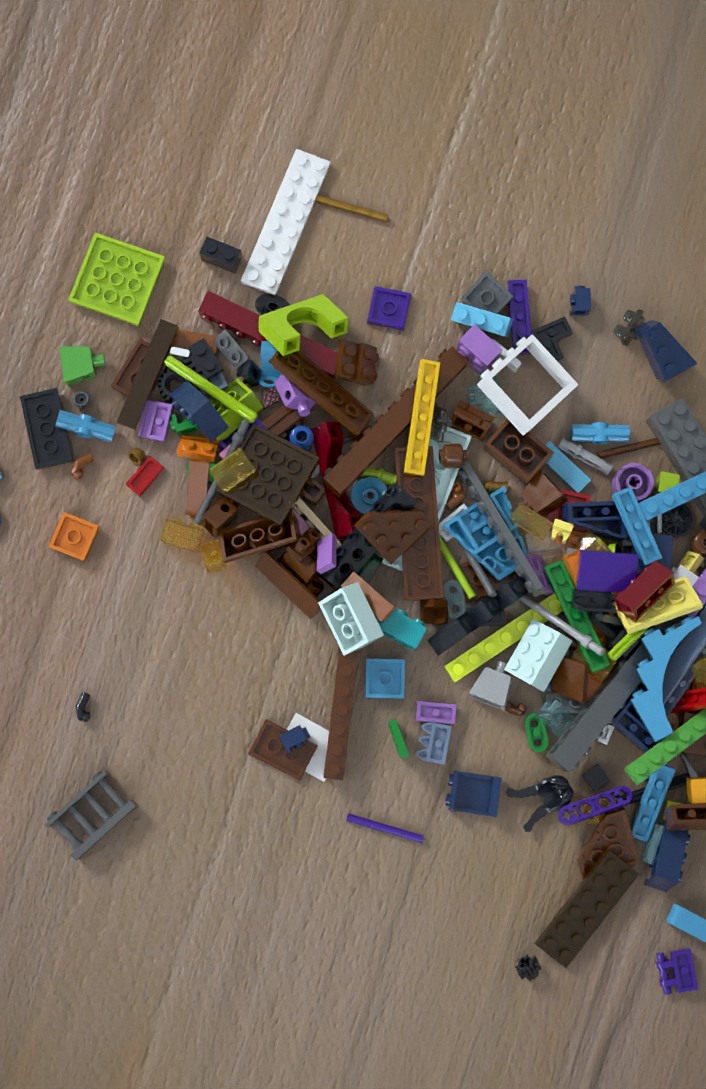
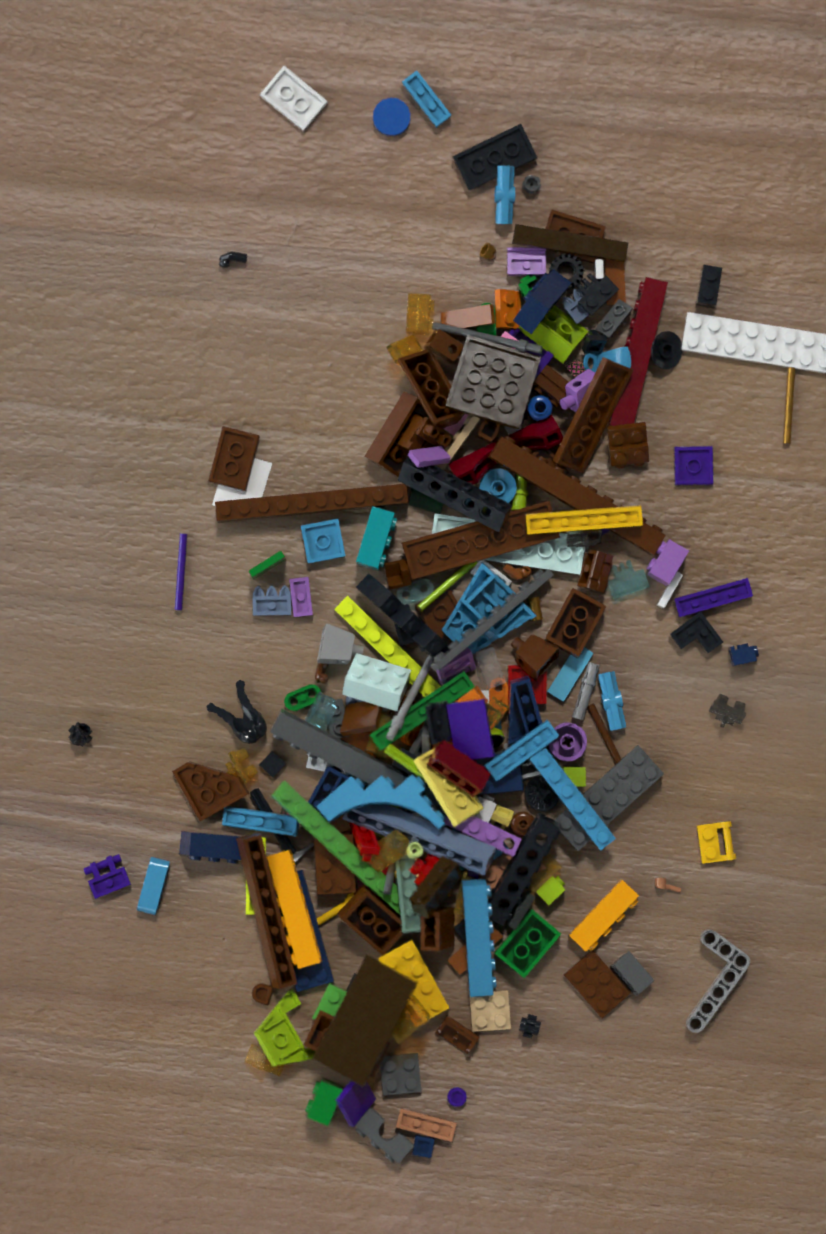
camera: 75 degrees right, 5 degrees up
dark grey fence [45,771,138,861] -> none
orange plate [48,512,100,562] -> none
bright green torso [59,347,106,386] -> none
lime plate [68,232,166,326] -> none
dark orange arm [70,453,94,480] -> none
red tile [125,455,165,497] -> none
lime axle [164,356,258,423] -> none
clear yellow panel [209,448,256,493] -> none
lime arch [259,294,348,356] -> none
dark blue brick [279,725,310,753] -> none
light aqua brick [318,582,384,656] -> none
tile [341,571,396,623] -> none
reddish brown plate [353,509,432,564] -> none
reddish brown head [439,443,467,469] -> none
dark blue panel [445,771,502,817] -> none
medium azure brick [451,302,513,337] -> none
dark grey bar [458,542,497,598] -> none
dark grey plate [461,271,514,314] -> none
white window [477,334,578,436] -> none
clear yellow panel [510,503,553,541] -> none
dark brown plate [535,849,639,968] -> none
light yellow tile [551,519,574,544] -> none
dark purple beam [558,786,632,826] -> none
dark blue wedge [635,320,698,382] -> none
clear light blue tile [641,824,664,864] -> none

